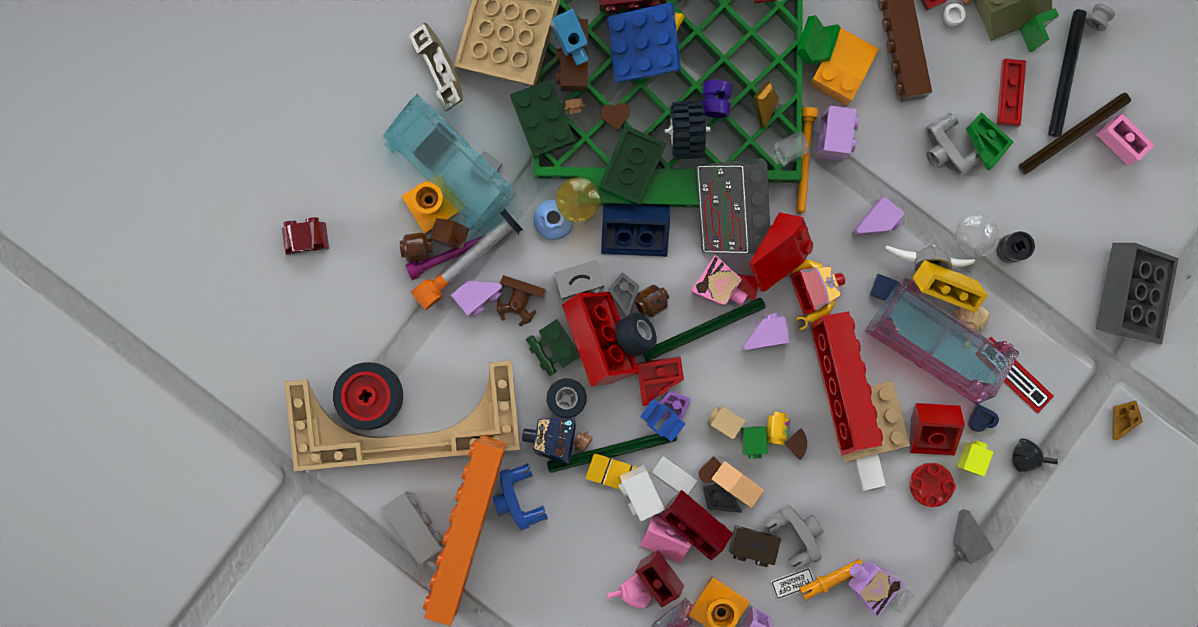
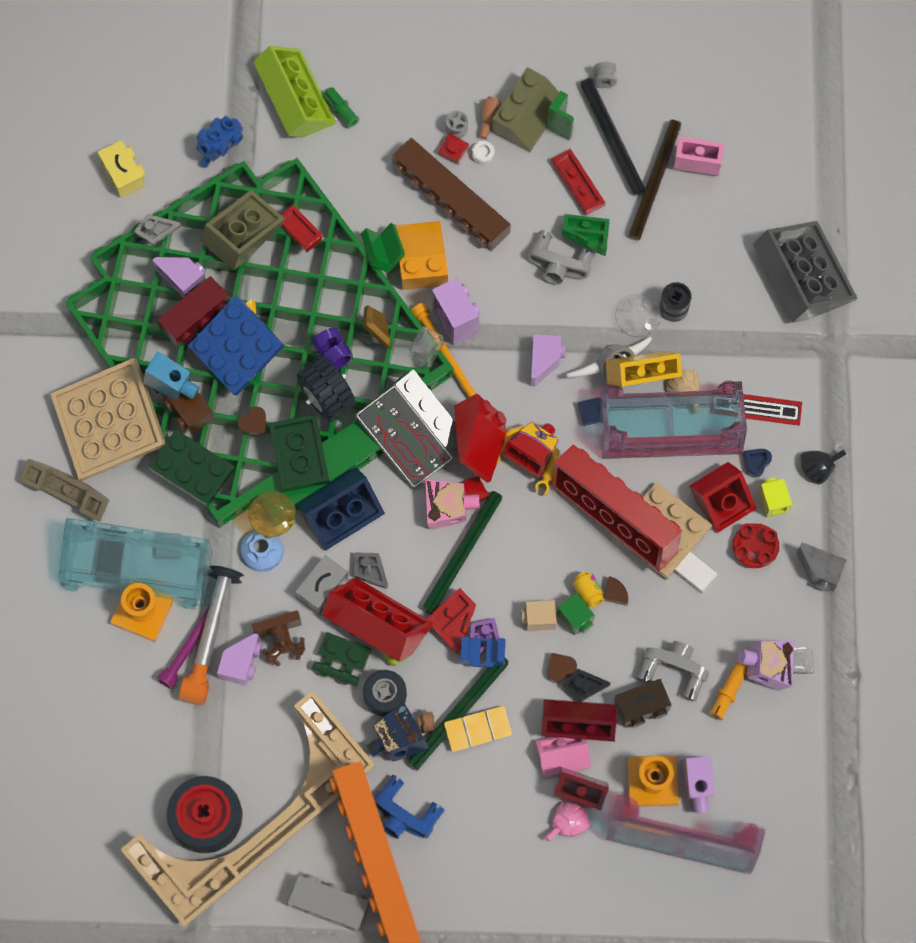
camera: 35 degrees left, 15 degrees down
dark red cylinder [282,217,329,255] -> none
reddish brown head [400,233,433,262] -> none
reddish brown brick [430,218,470,249] -> none
medium nougat plate [564,98,586,114] -> none
black wheel [615,312,657,357] -> none
white brick [618,465,665,521] -> none
reddish brown head [635,285,669,317] -> none
white sticker [652,456,698,495] -> none
light nougat slope [712,461,765,508] -> none
lavender slope [742,313,790,351] -> none
white sticker [770,567,815,600] -> none
pearl gold piece [1113,400,1143,440] -> none

